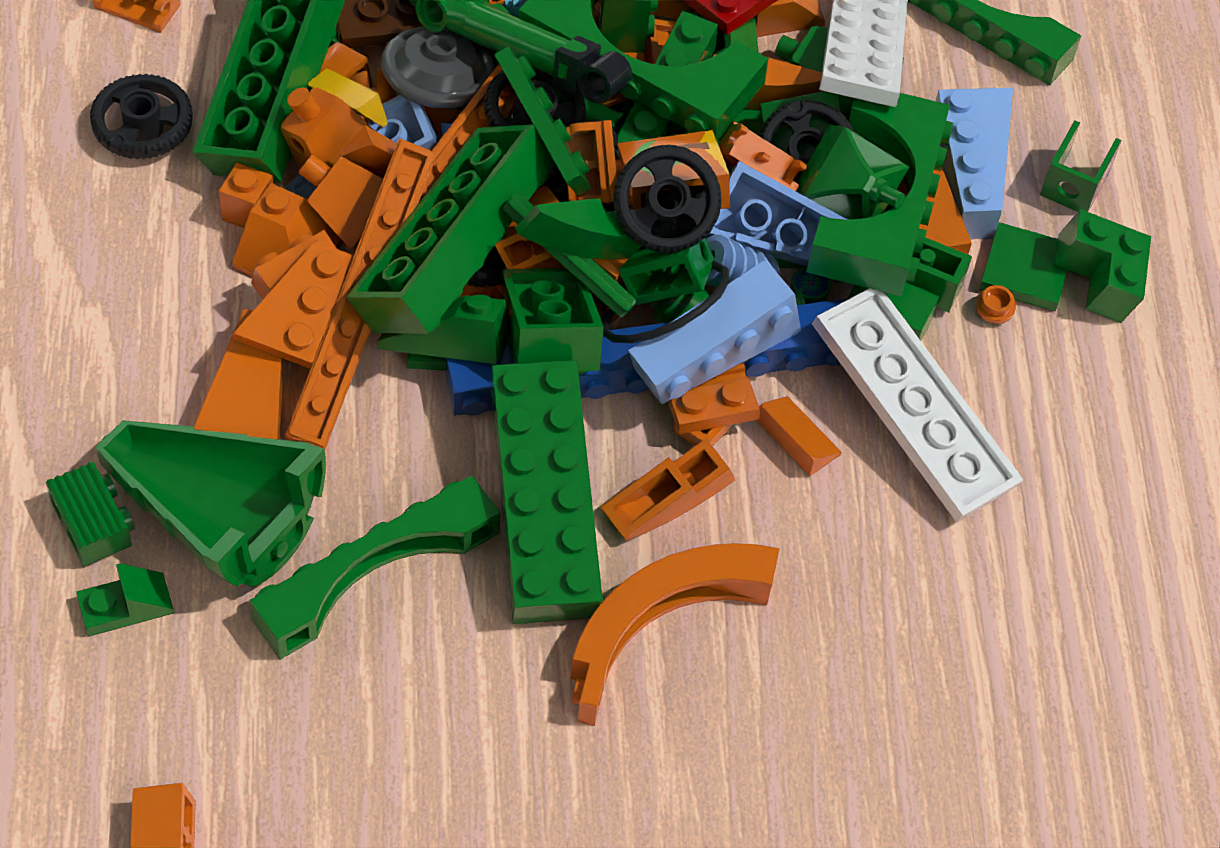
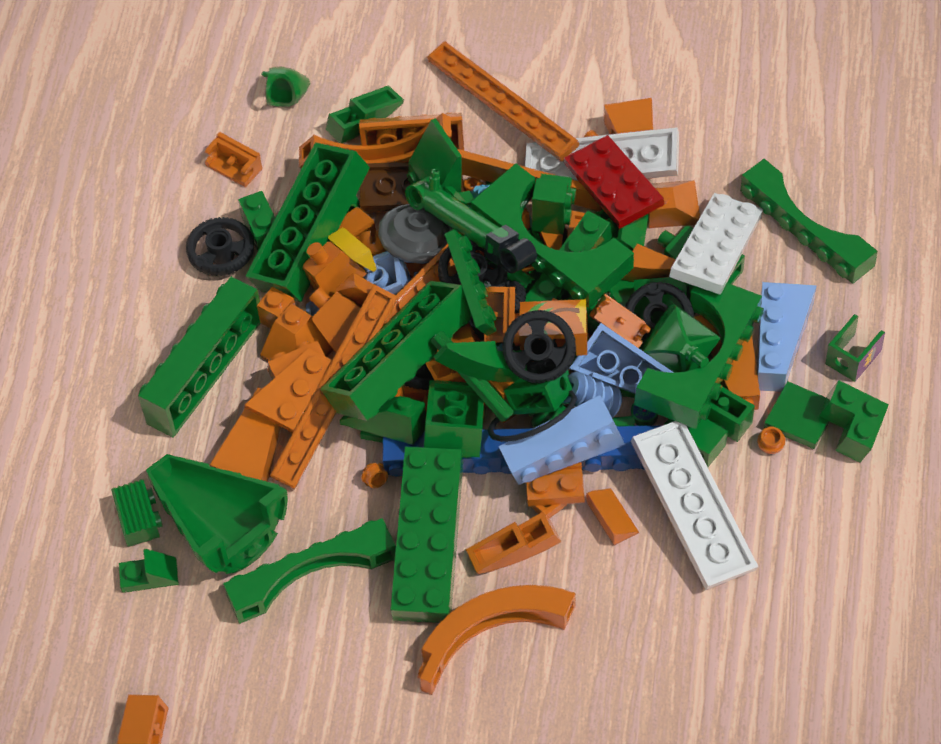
camera: 20 degrees right, 0 degrees up
none -> green brick [138,277,261,438]
none -> green brick [238,191,275,251]
none -> orange plate [361,463,388,489]

